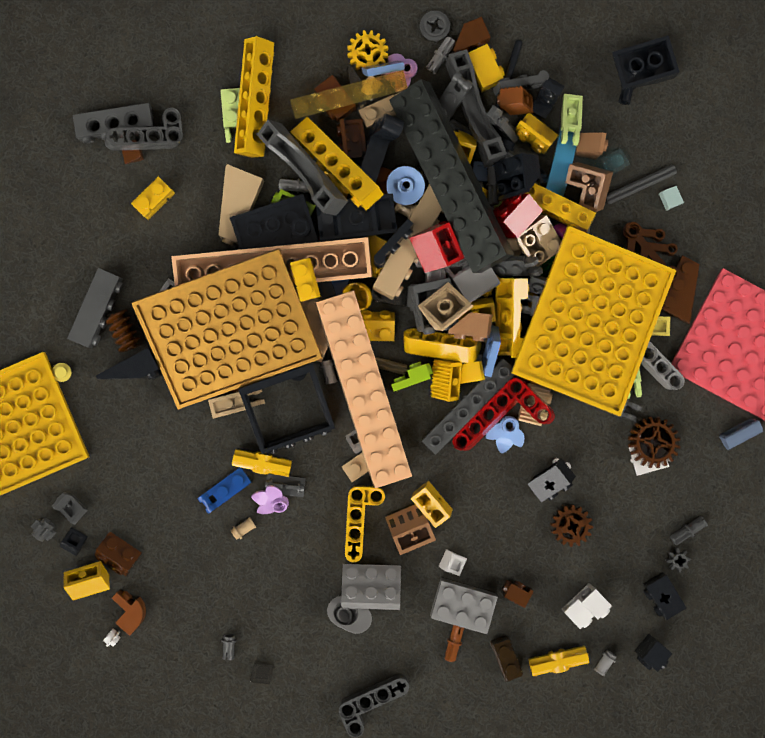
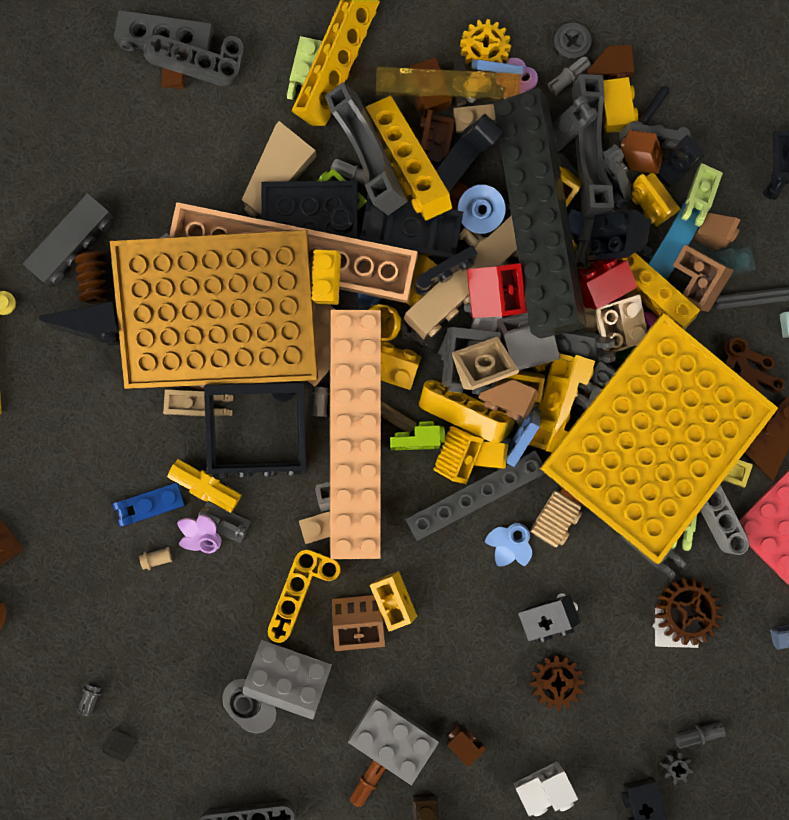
camera: 15 degrees right, 5 degrees down
yellow brick [131,176,175,220] -> none
white slope [439,549,467,576] -> none
red beam [452,378,555,451] -> none

